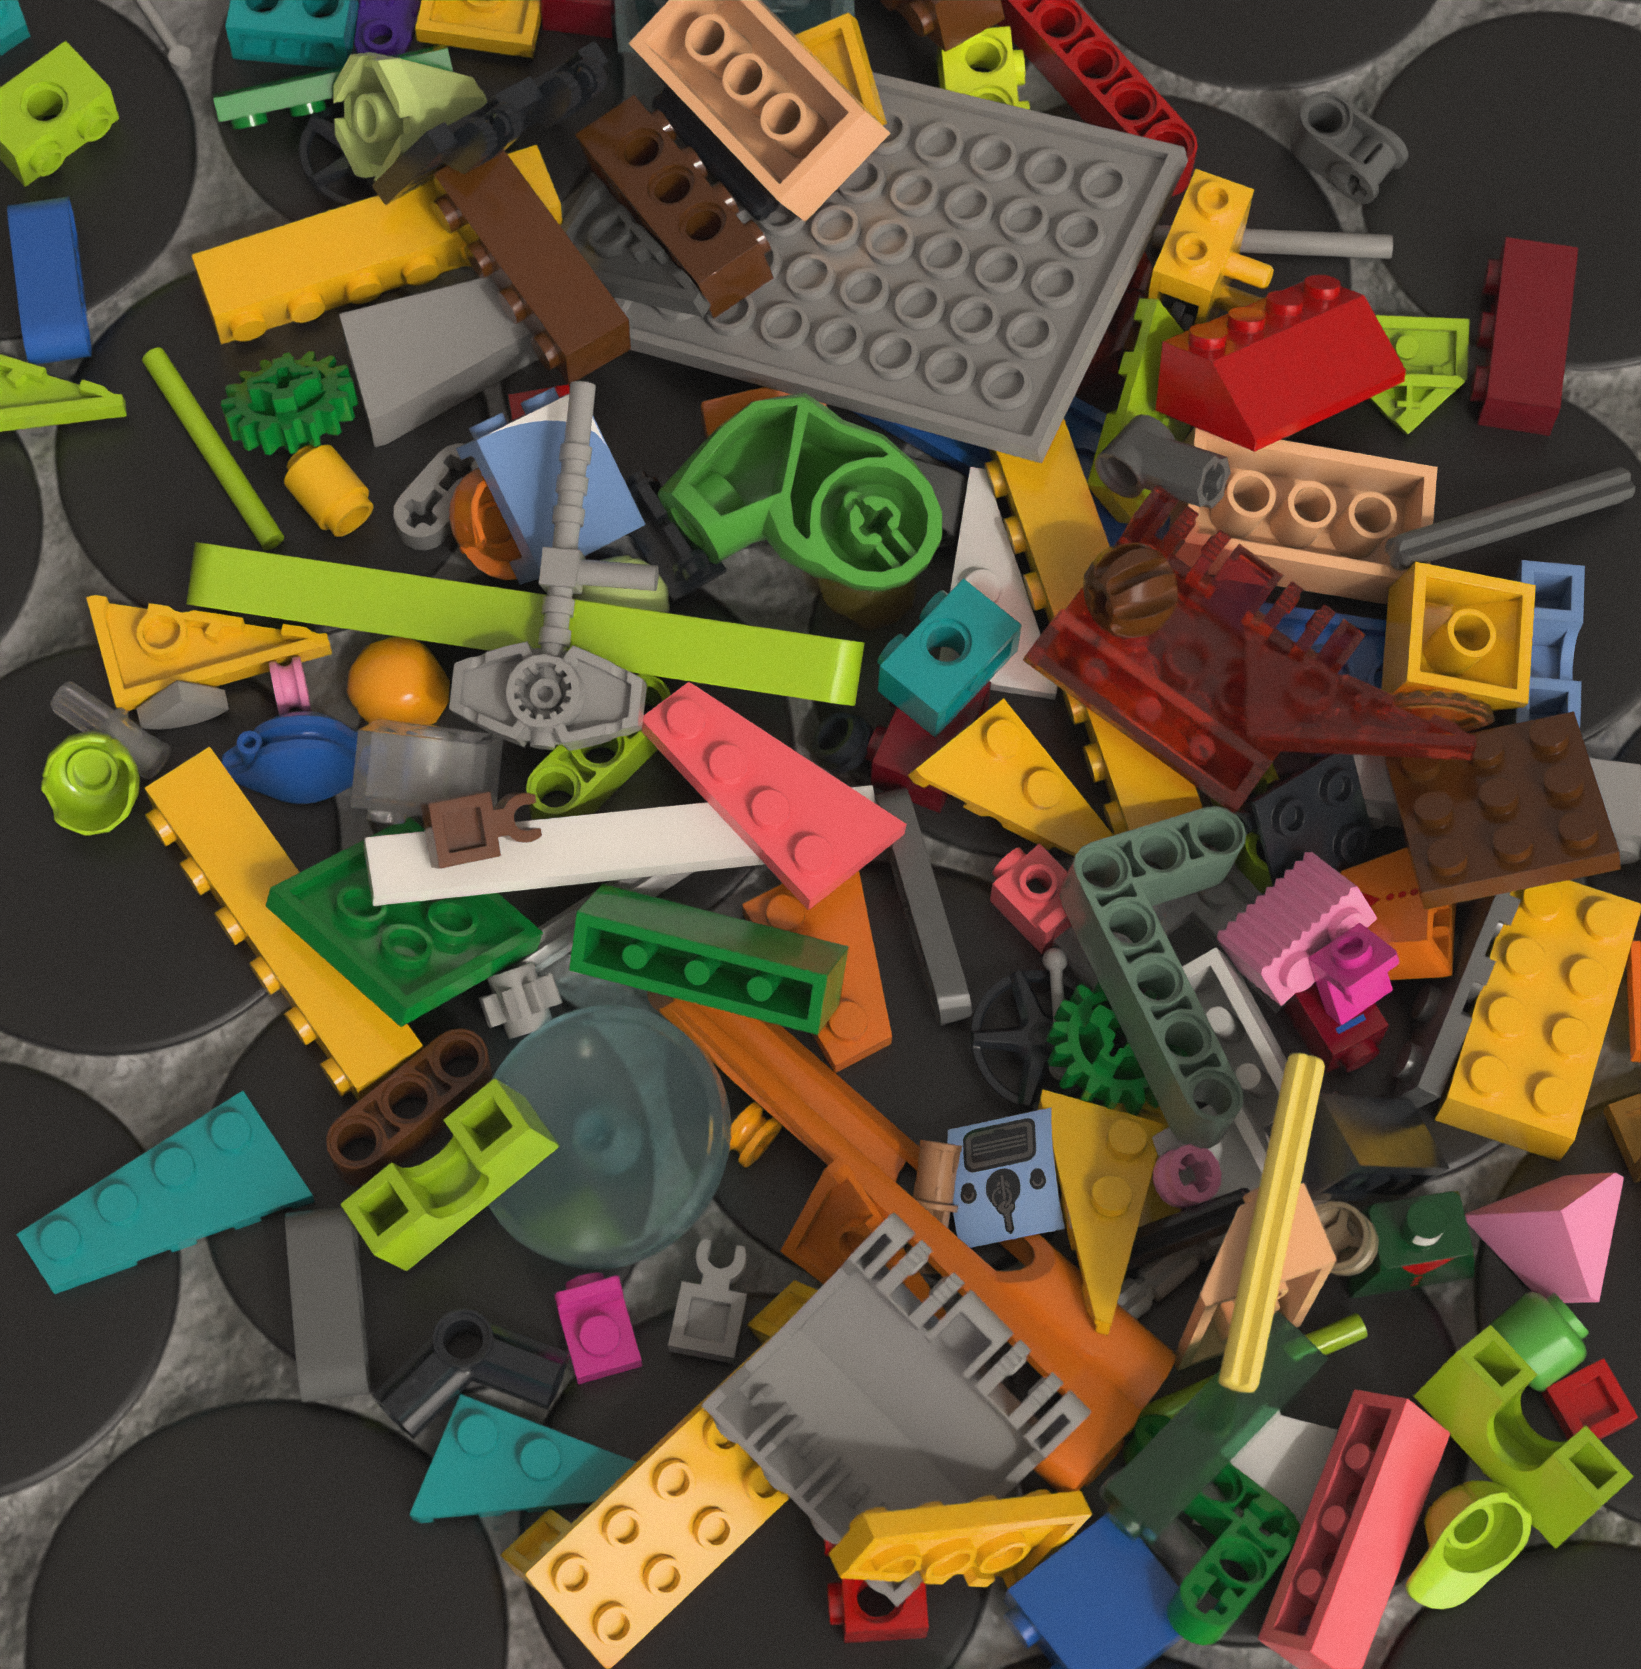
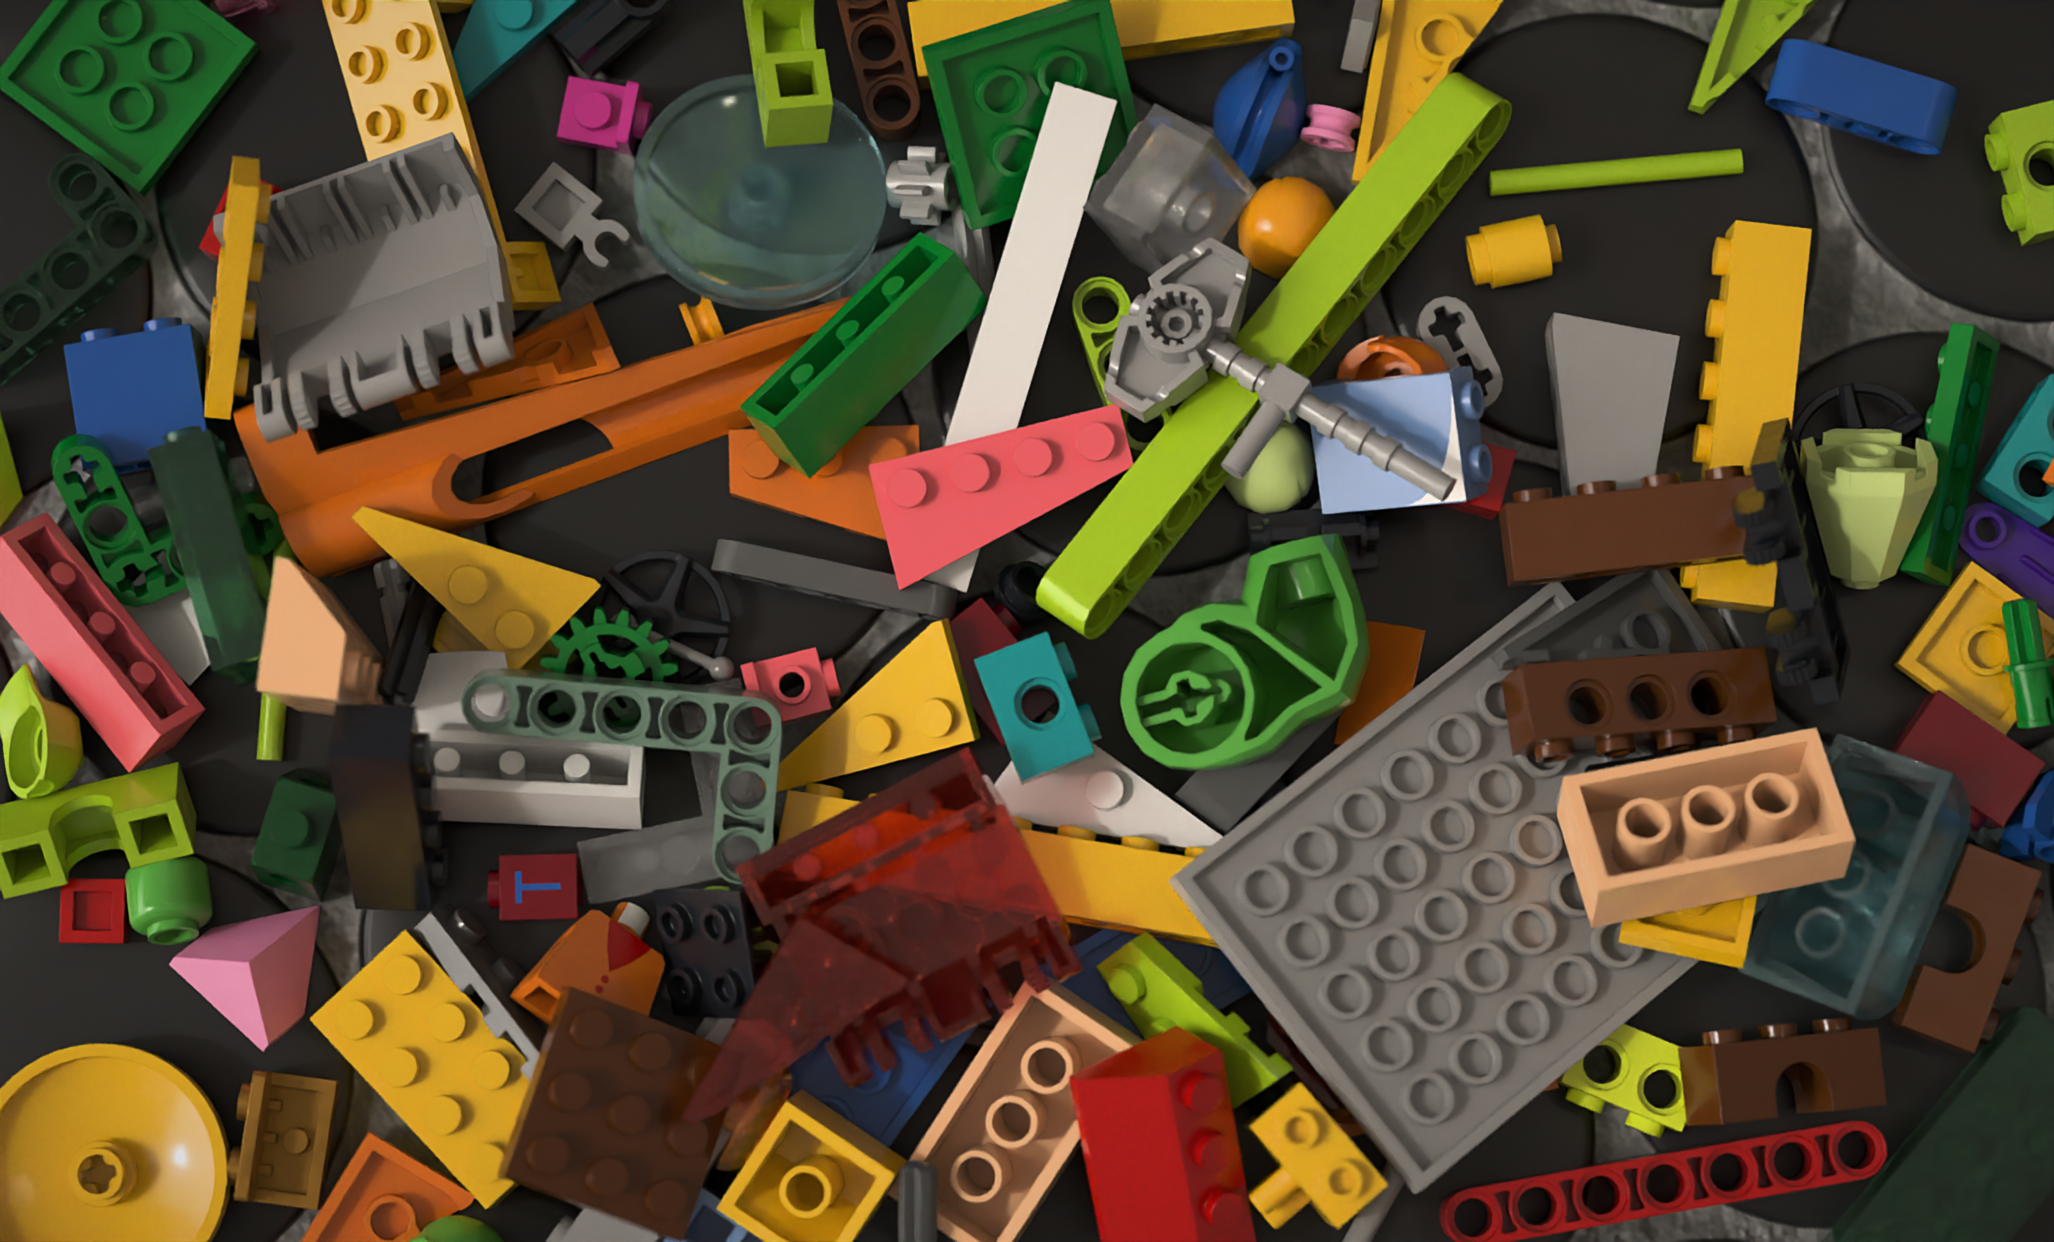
camera: 120 degrees right, 15 degrees up
green gear [221,351,359,455] -> none
reddish brown plate [420,791,542,869] -> none
medium nougat axle [906,1140,962,1274] -> none
sticker [947,1108,1065,1248] -> none
reddish brown piece [1083,542,1178,639] -> none
dark grey piece [1095,414,1231,509] -> none
bright pink bush [1153,1144,1221,1209] -> none
bright pink brick [1216,852,1377,1006] -> none
light yellow axle [1219,1053,1325,1392] -> none
dark pink bracket [1308,923,1399,1026] -> none
dark tan wheel [1315,1201,1379,1276] -> none

